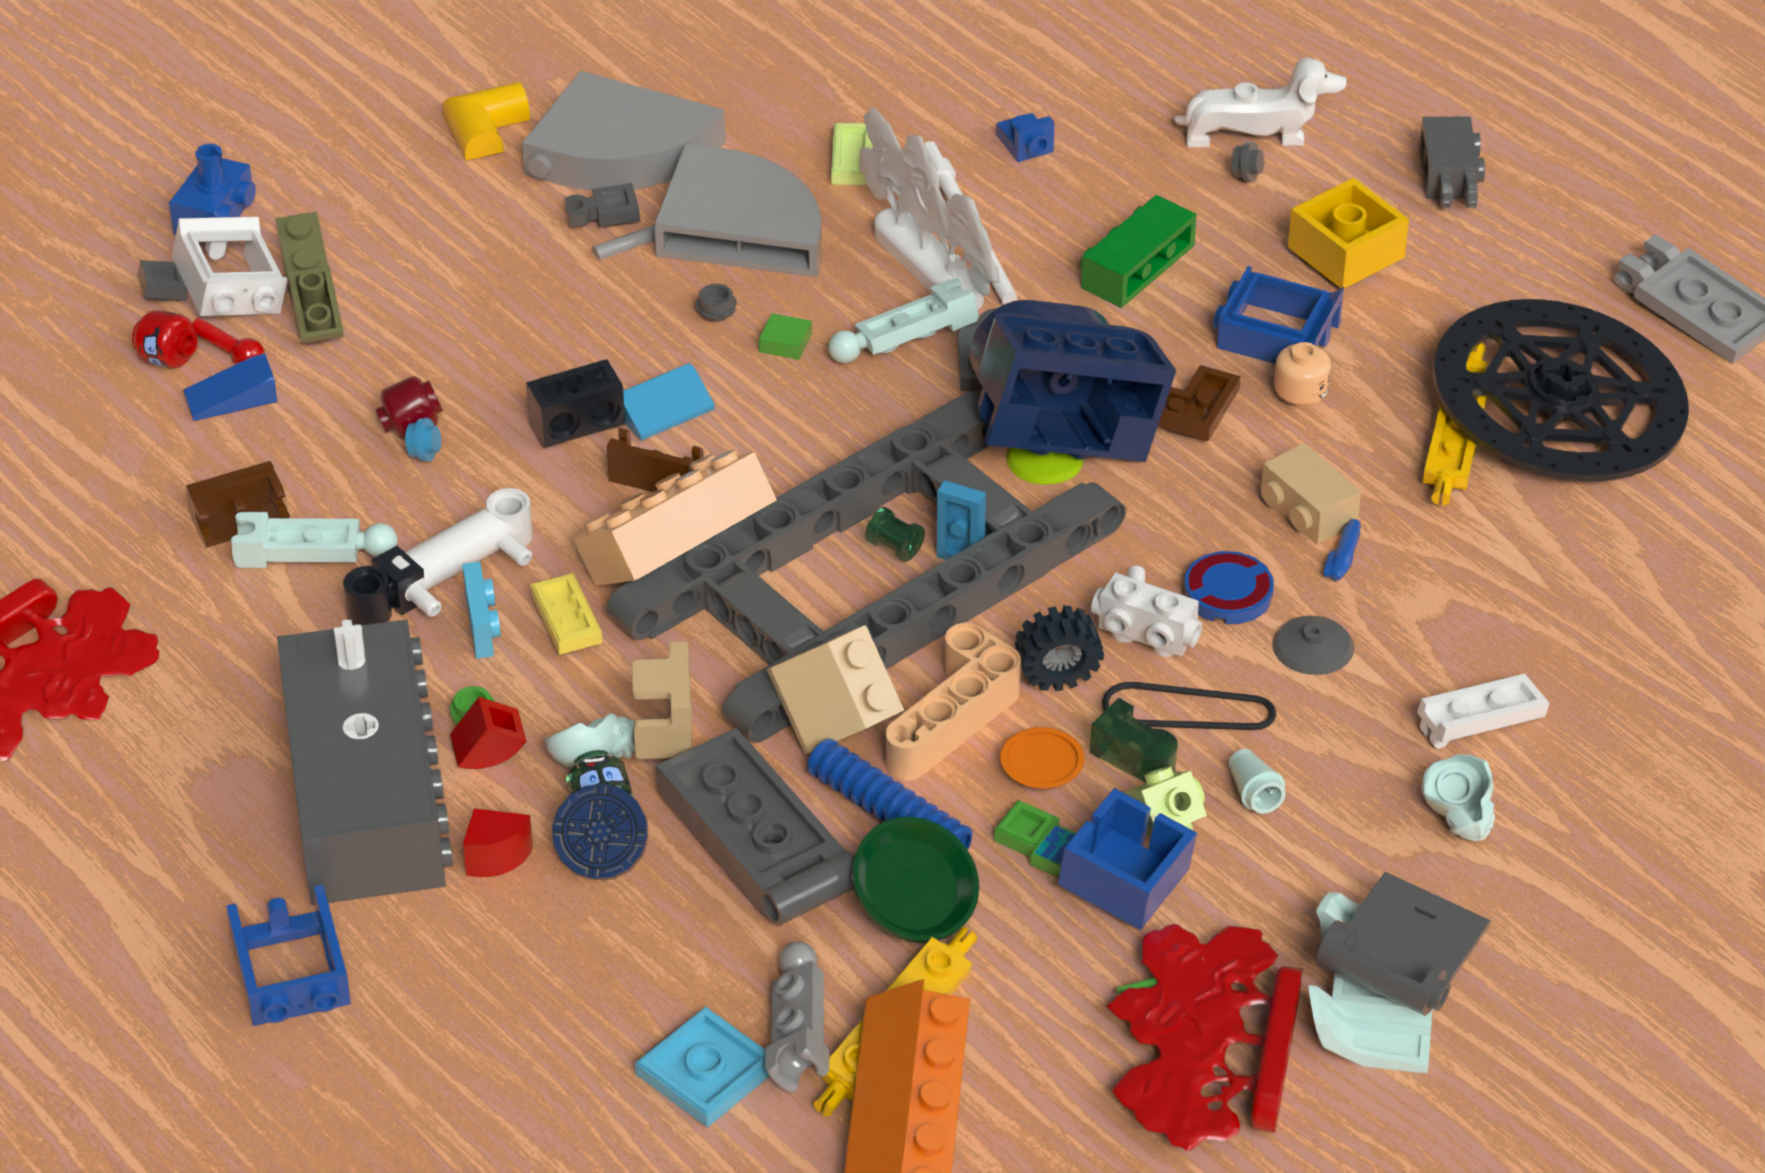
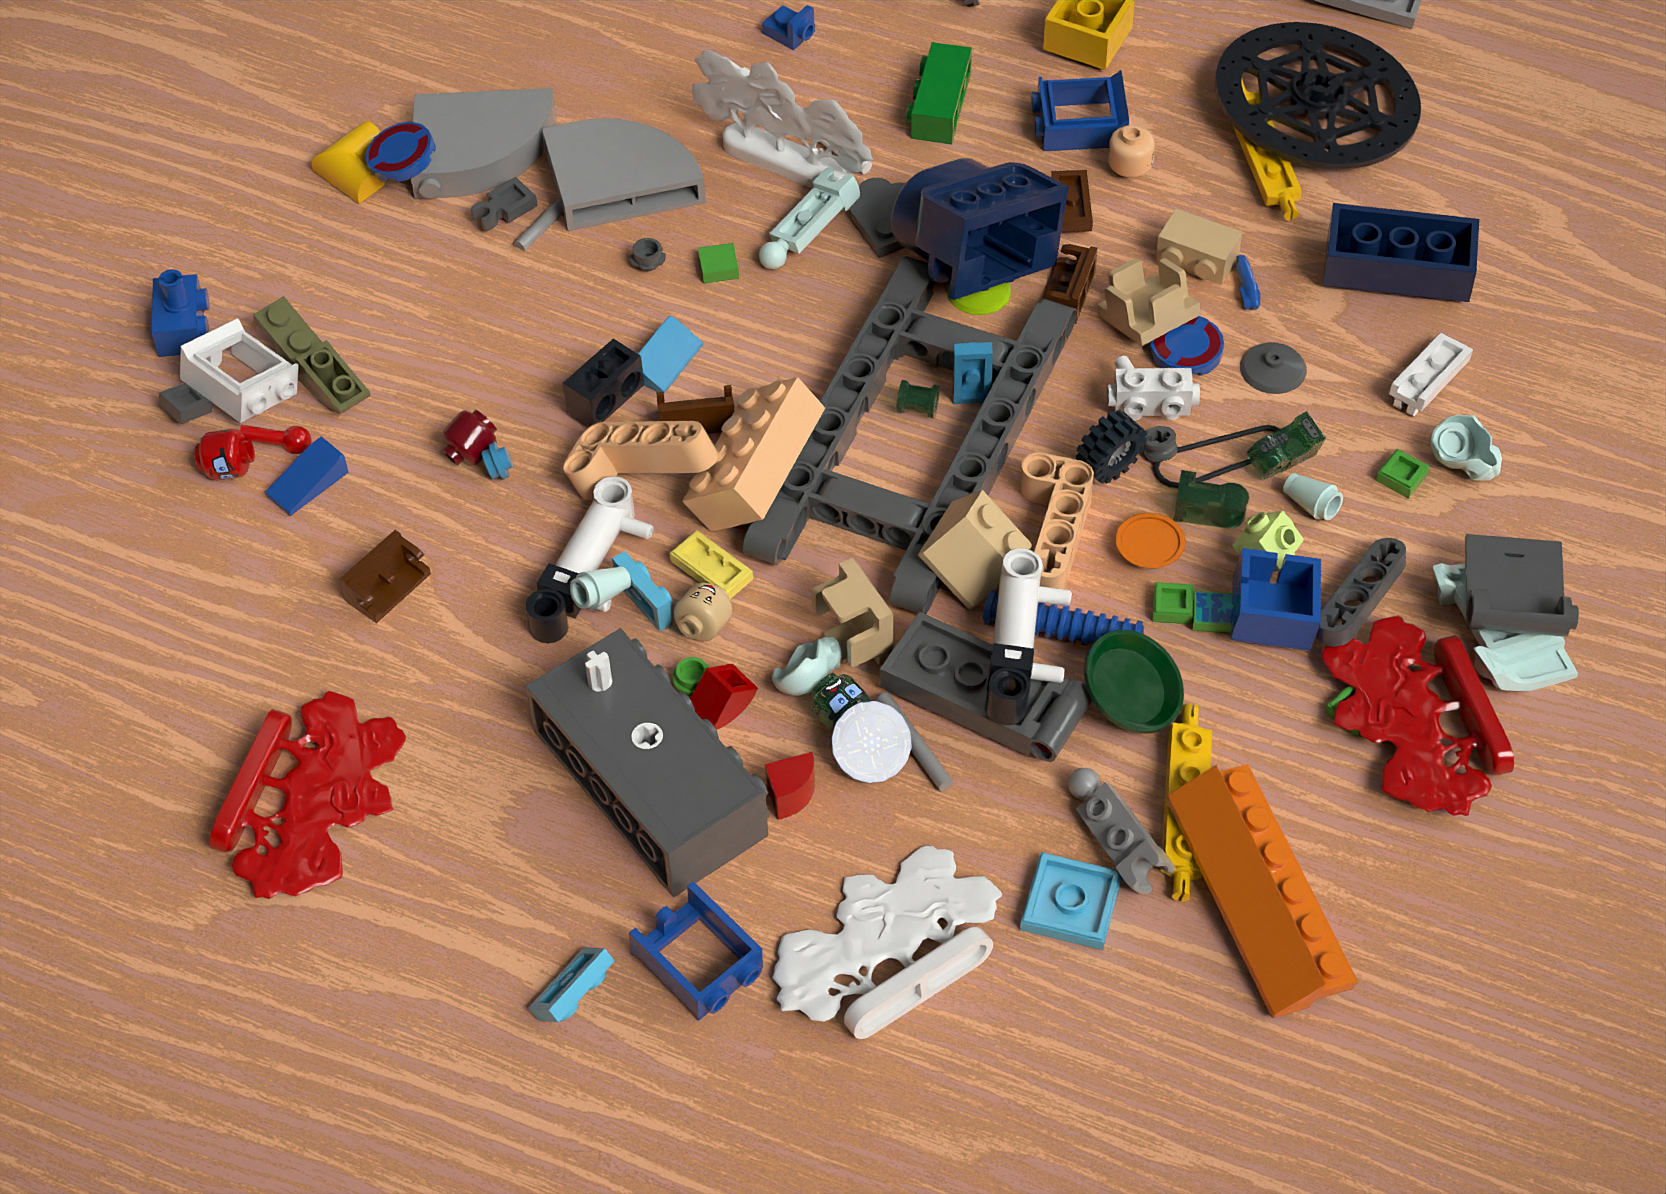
camera: 25 degrees left, 10 degrees up
light aqua plate [231,512,398,568] -> none
yellowish green tile [831,123,873,185] -> none
none -> blue tile [365,122,436,182]
none -> medium azure plate [528,947,615,1023]
none -> light nougat beam [563,421,719,501]
none -> light aqua cone [570,566,631,610]
none -> tan head [673,582,732,641]
none -> white plant [773,846,1002,1039]
none -> light grey bar [876,692,953,791]
none -> white piece [985,549,1072,725]
none -> reddish brown hinge [1042,244,1098,324]
none -> tan panel [1097,258,1201,346]
none -> dark grey bush [1143,426,1178,462]
none -> clear green leg [1246,411,1326,480]
none -> dark grey beam [1317,538,1406,647]
none -> dark blue brick [1323,203,1480,302]
none -> bright green tile [1376,449,1430,498]

